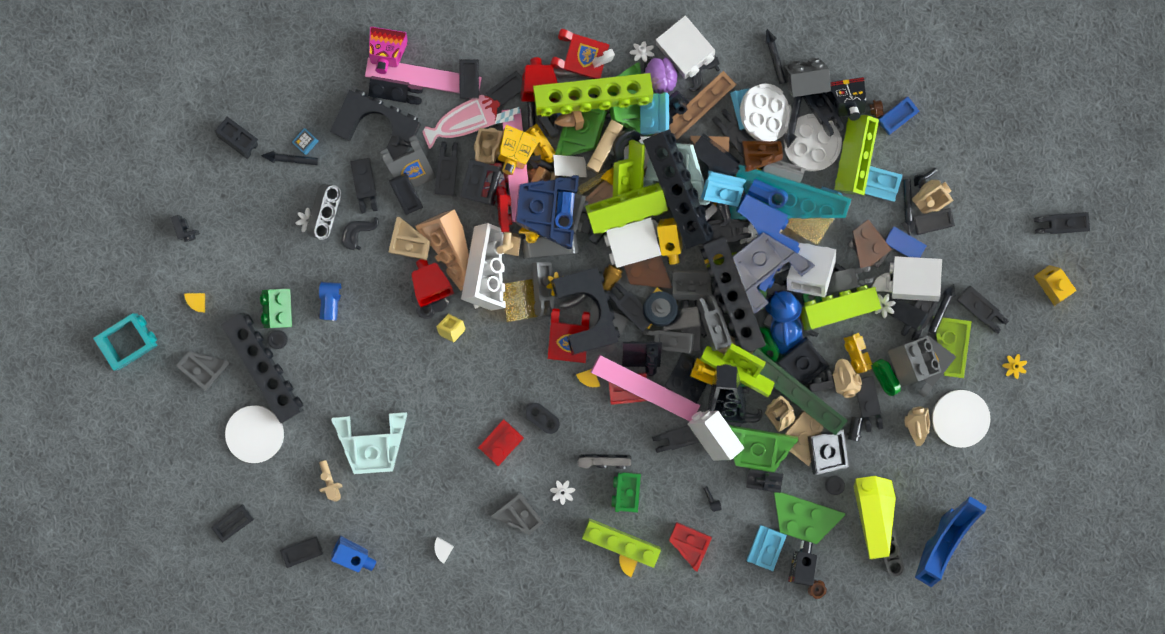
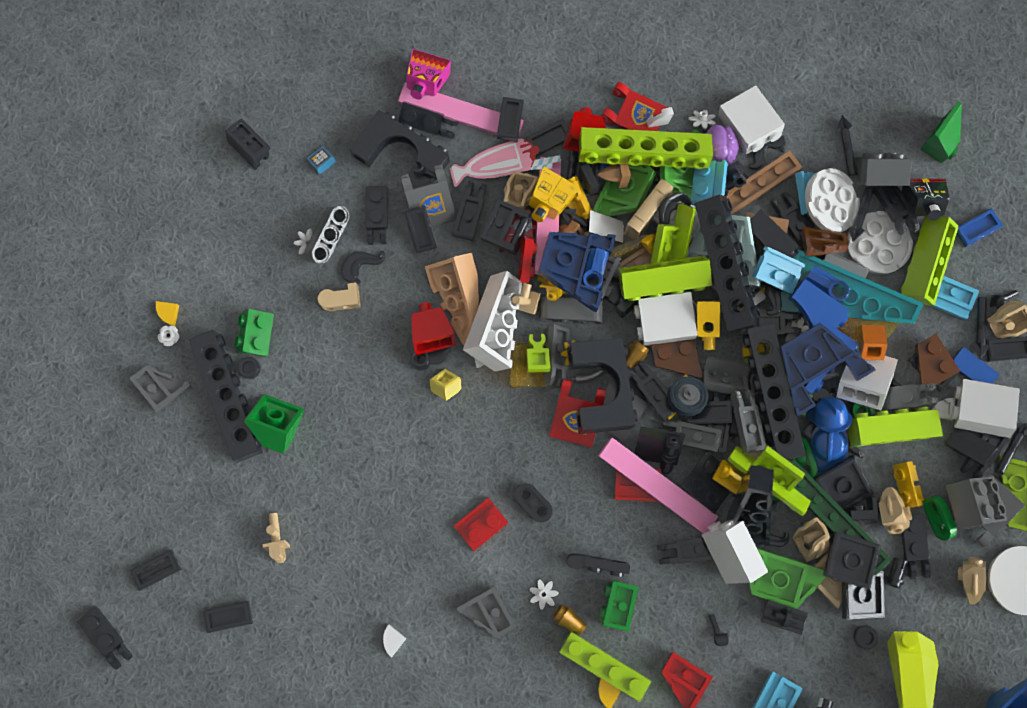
camera: 15 degrees right, 10 degrees down
teal window [93,313,158,371] -> none
black bracket [170,215,200,242] -> none
white tile [225,405,284,463] -> none
black piece [261,151,318,165] -> none
blue piece [319,282,341,320] -> none
blue torso [331,535,376,572] -> none
light aqua wing [332,412,407,474] -> none
tan wing [389,217,431,260] -> none
yellow tile [576,369,600,387] -> none
bright green wing [774,492,845,544] -> none
reddish brown plate [870,99,884,118] -> none
white plant [875,294,896,318] -> none
none -> black hinge [77,606,133,670]
none -> white plate [158,325,179,346]
none -> green slope [245,394,305,454]
none -> tan leg [318,283,361,311]
none -> lime plate [526,334,550,373]
none -> pearl gold cone [552,604,587,635]
none -> black plate [823,531,881,590]
none -> orange brick [858,325,888,360]
none -> green slope [921,102,962,164]

